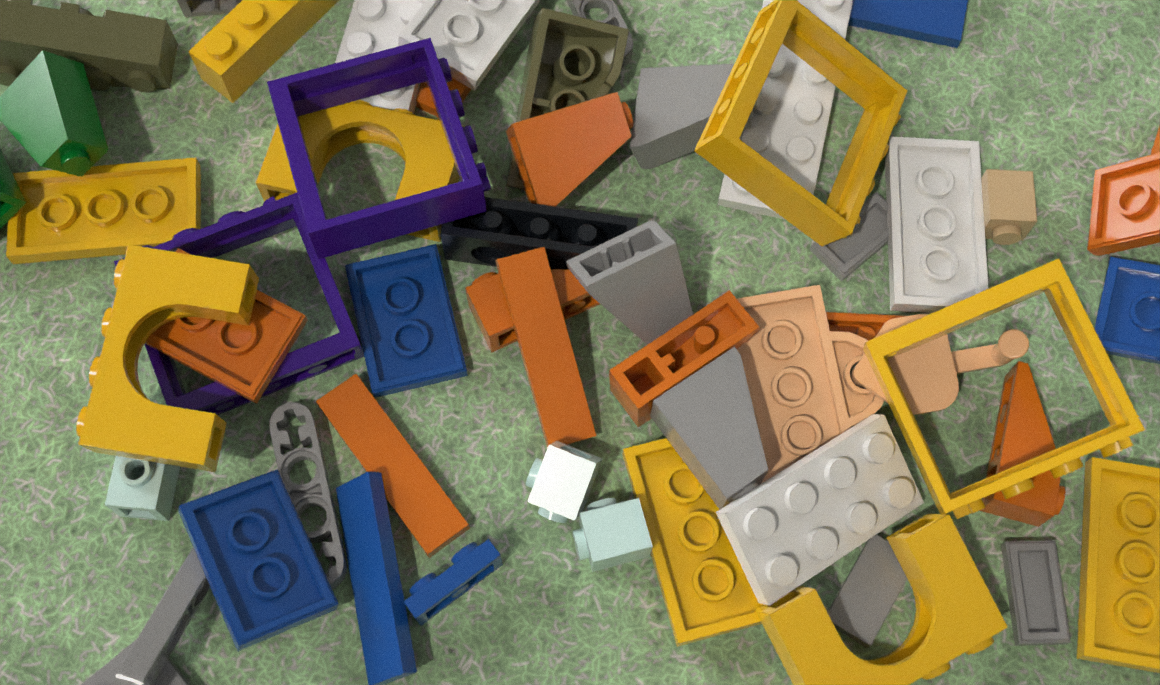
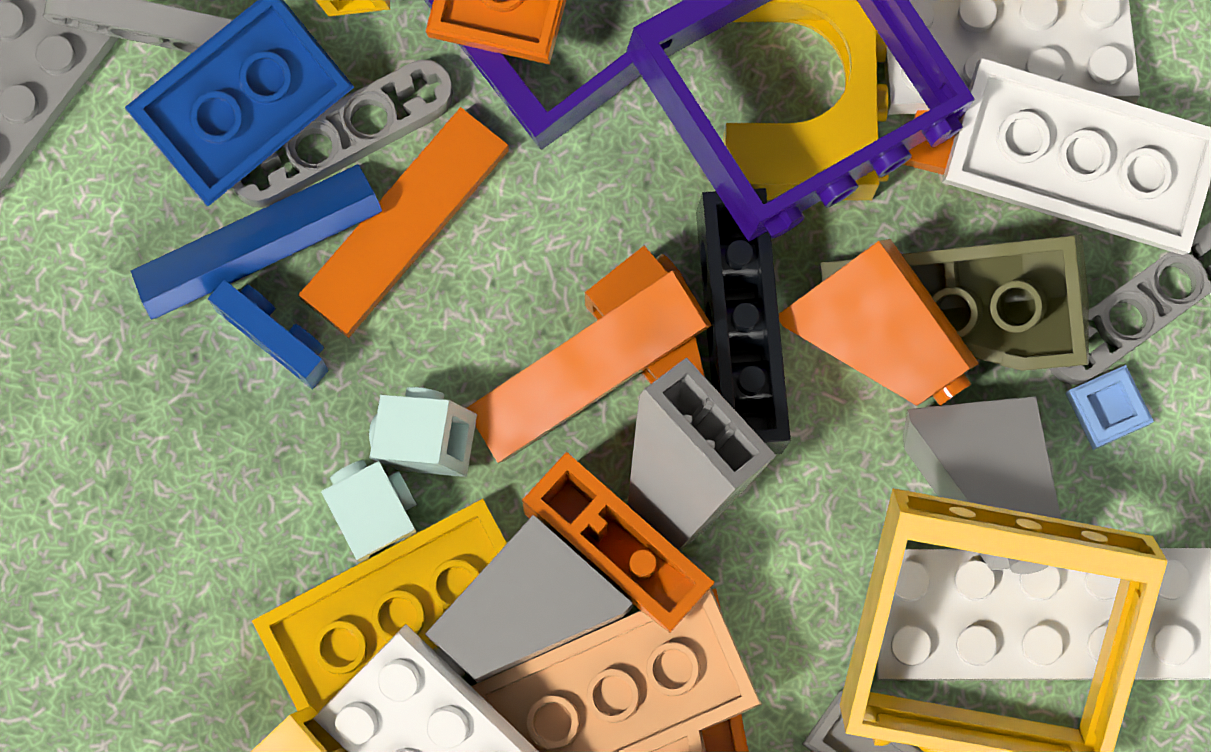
camera: 75 degrees right, 10 degrees up
blue tile [345,244,468,398] -> none
none -> light blue tile [1065,365,1154,450]

